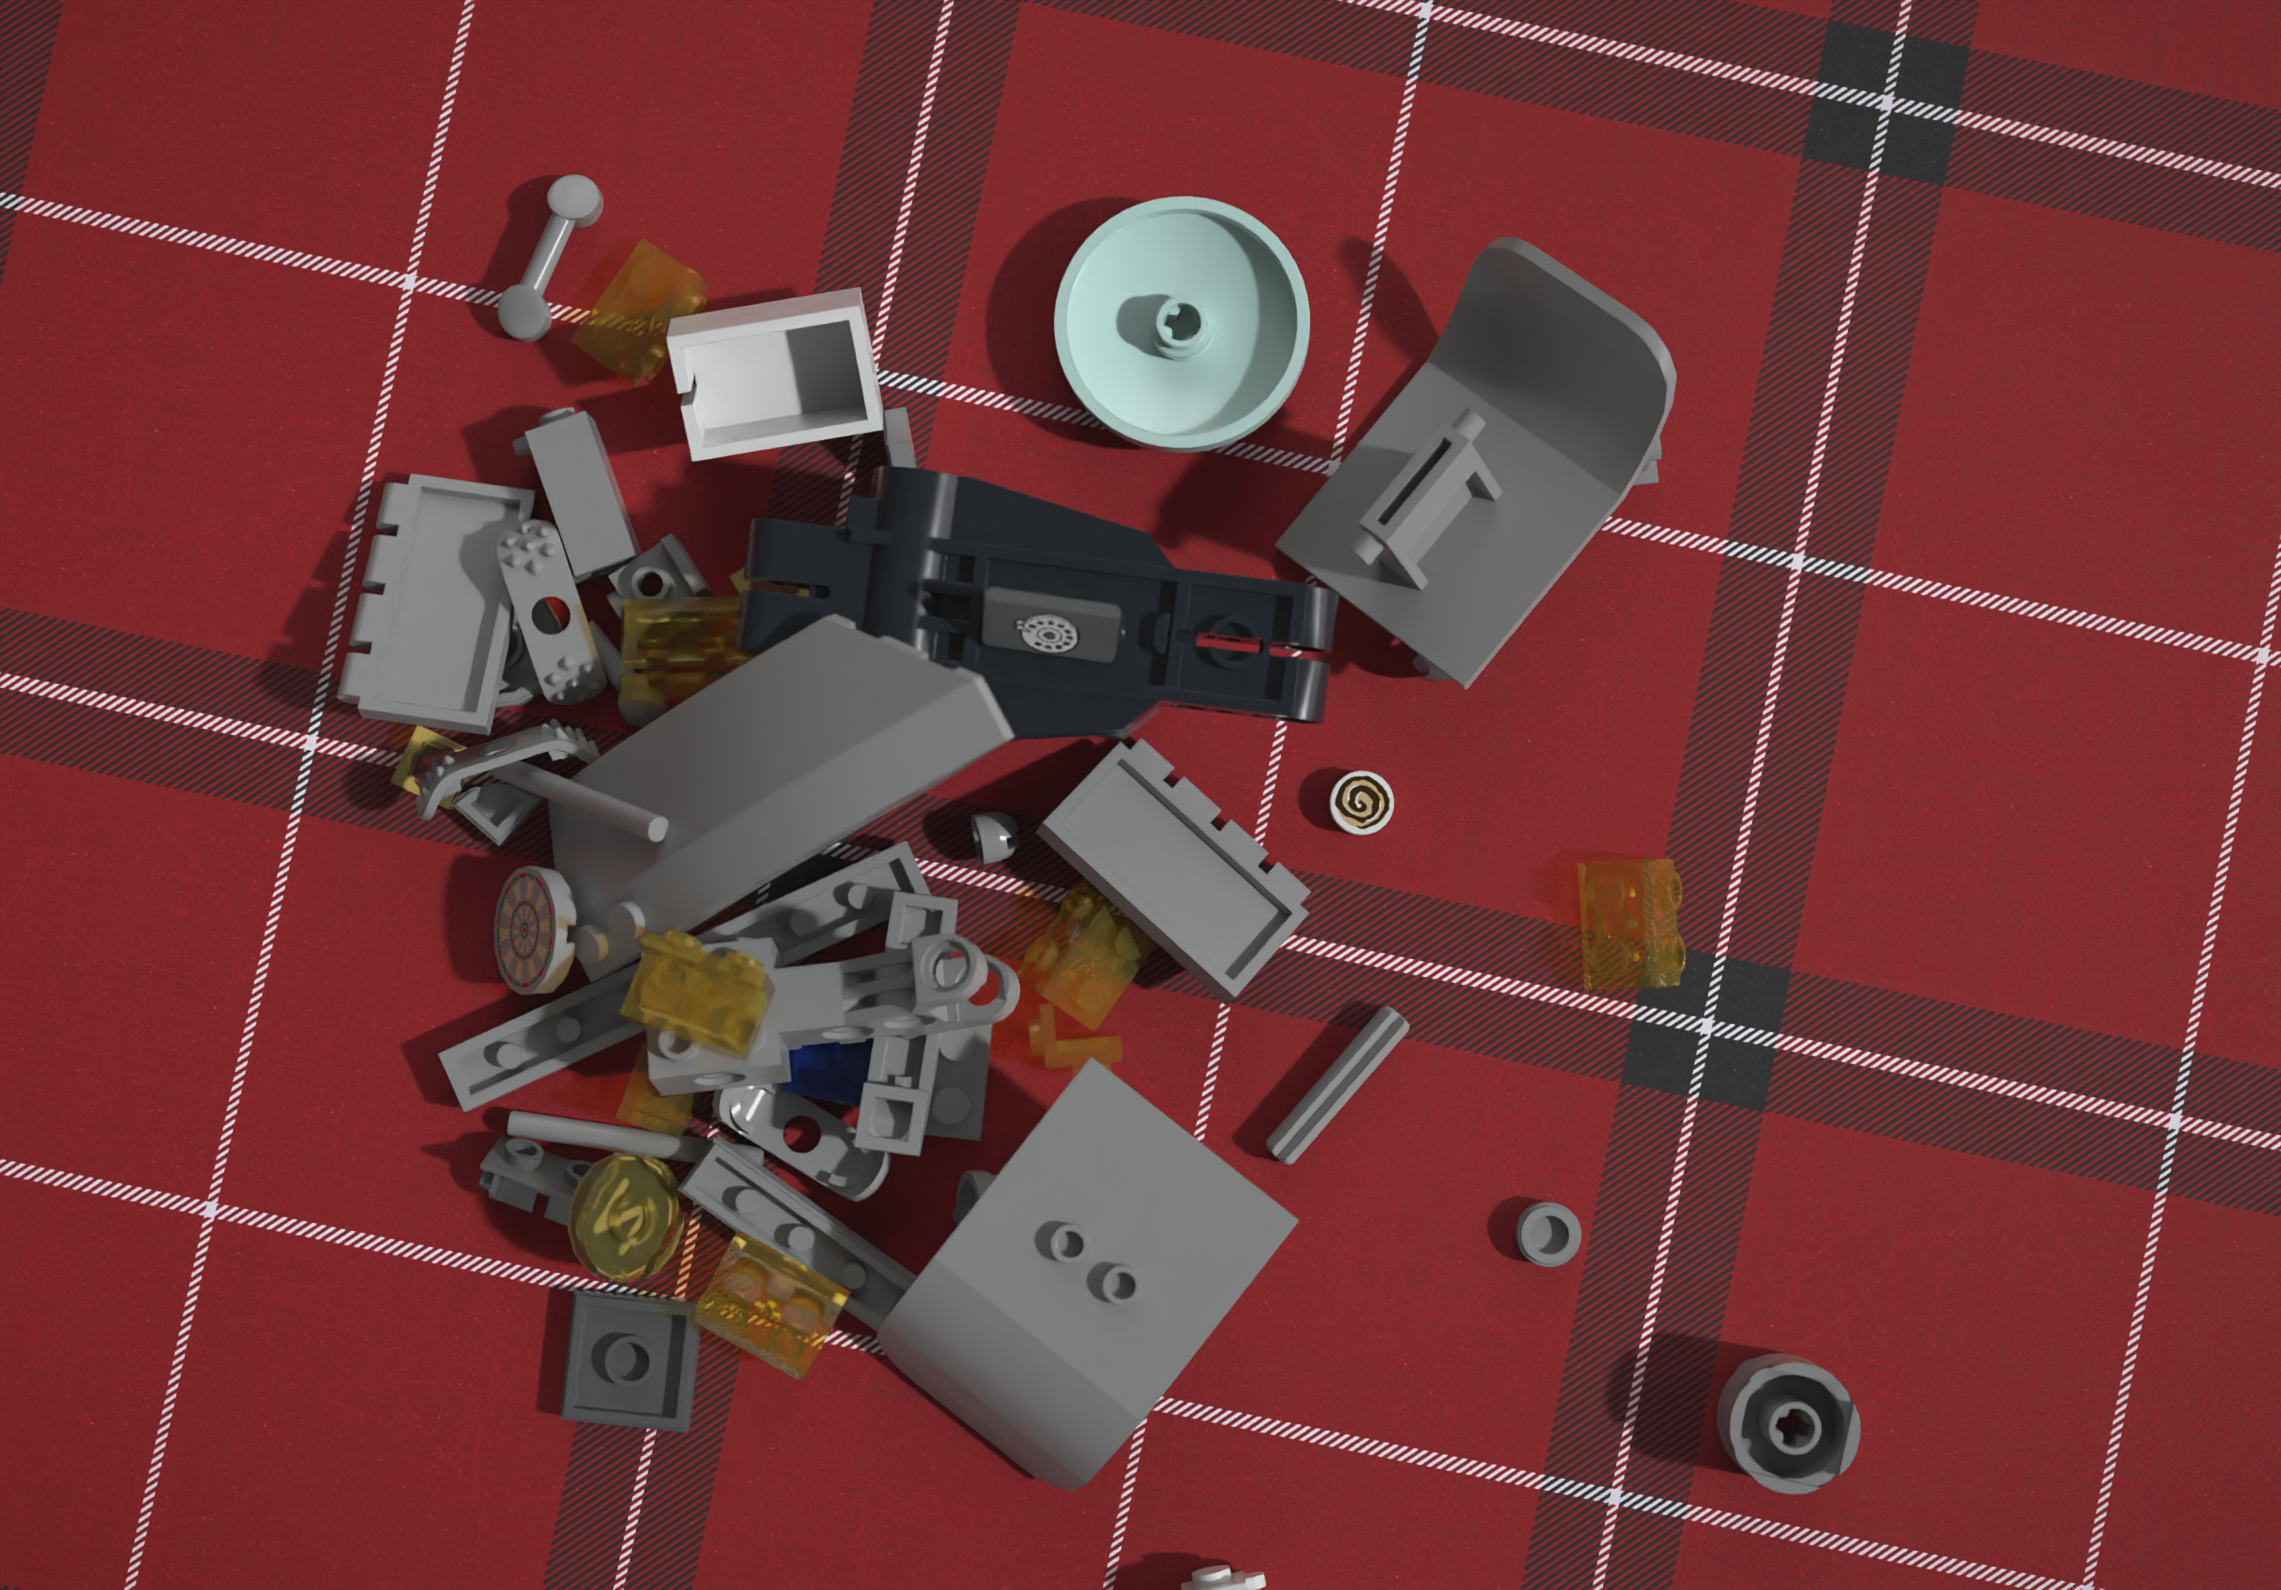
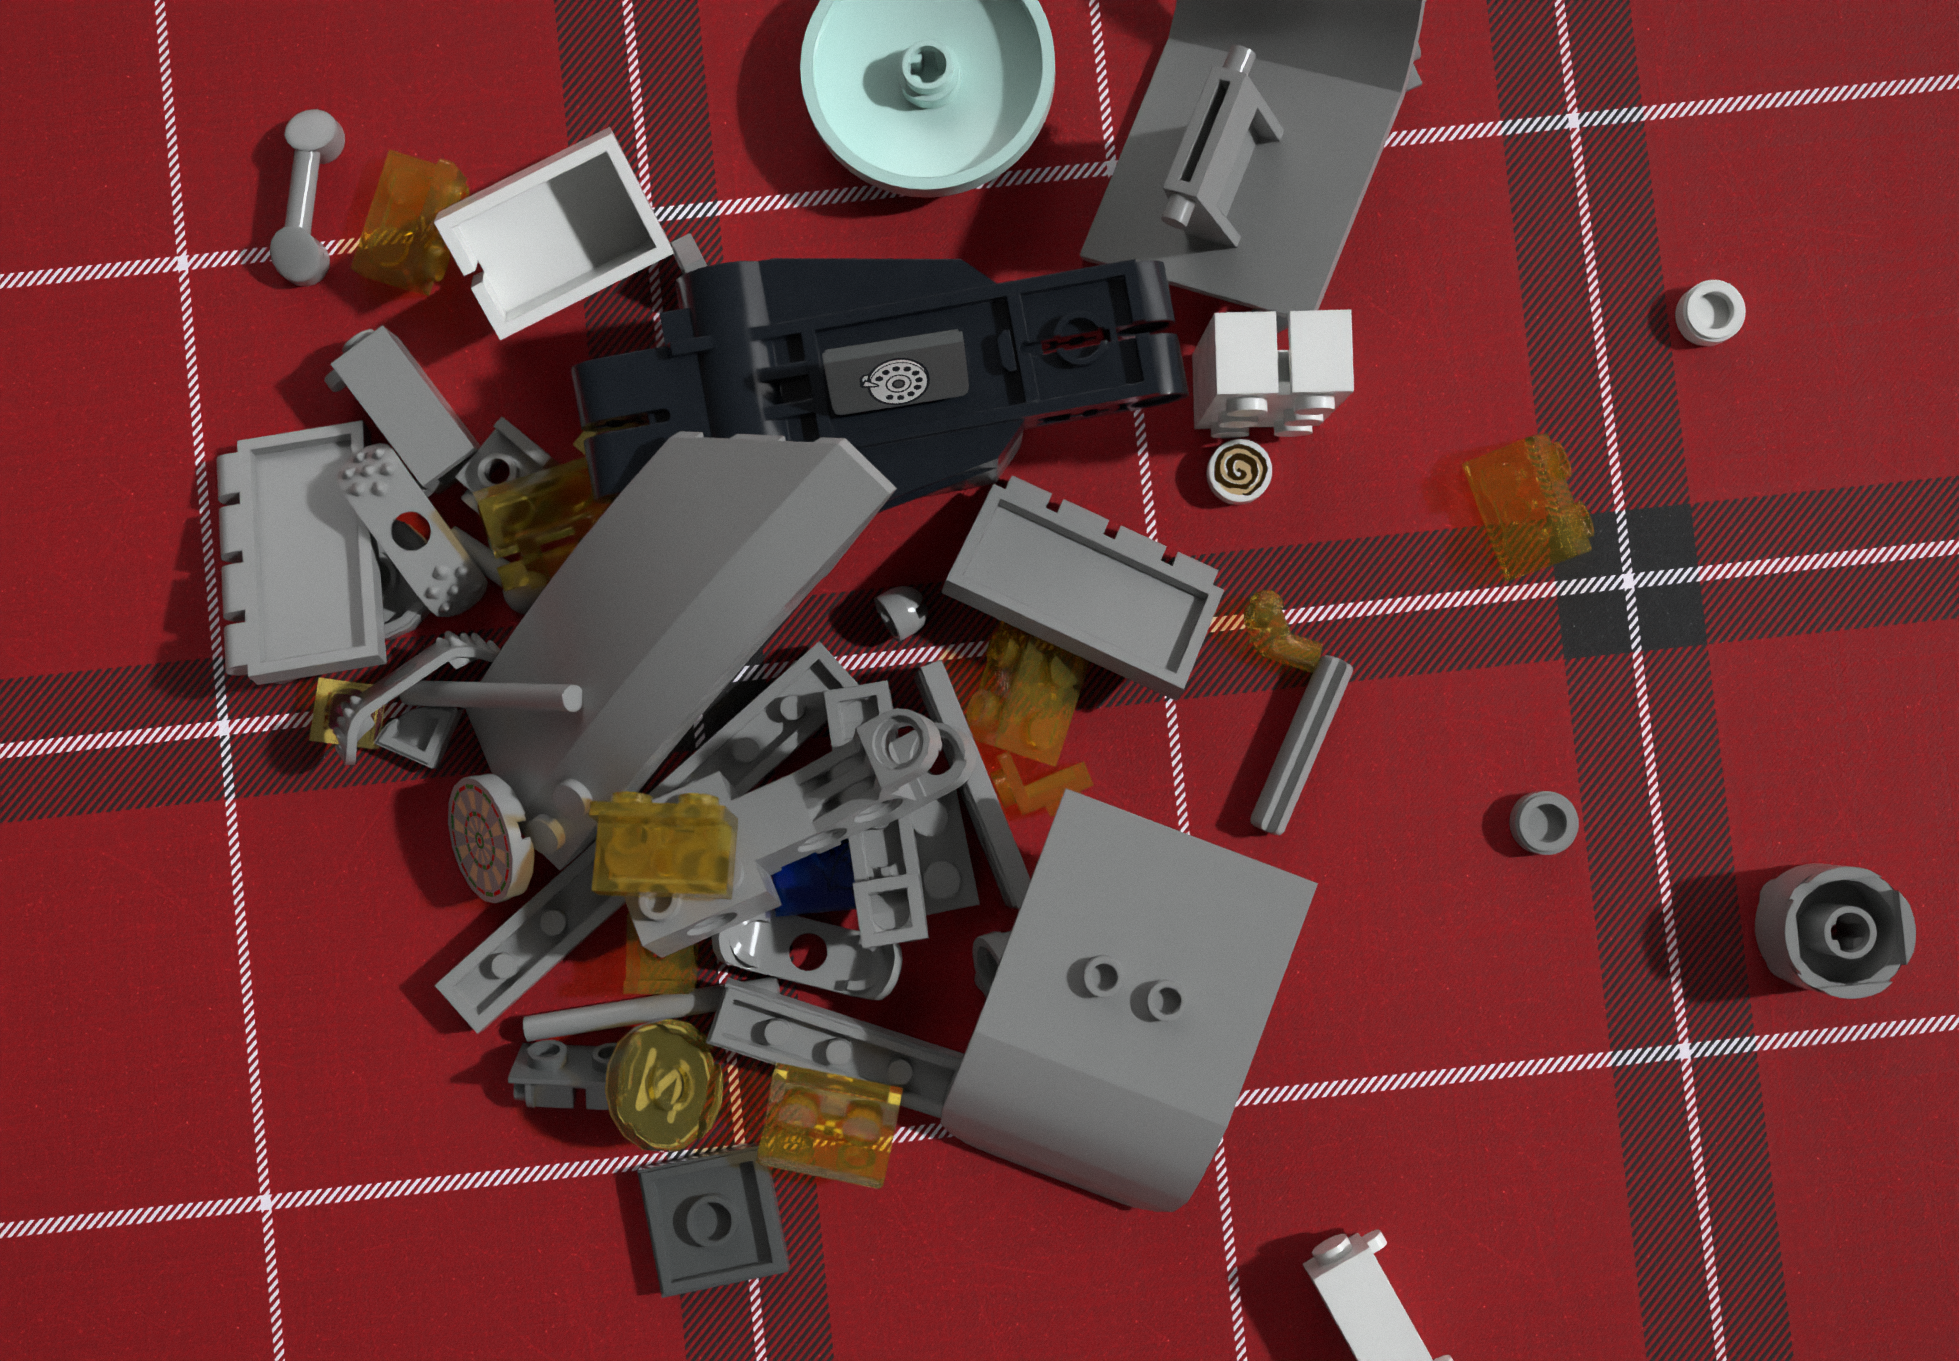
camera: 25 degrees left, 0 degrees up
none -> light grey tile [913,659,1031,909]
none -> white piece [1192,309,1354,438]
none -> clear yellow arm [1244,590,1322,673]
none -> white tile [1675,280,1746,346]

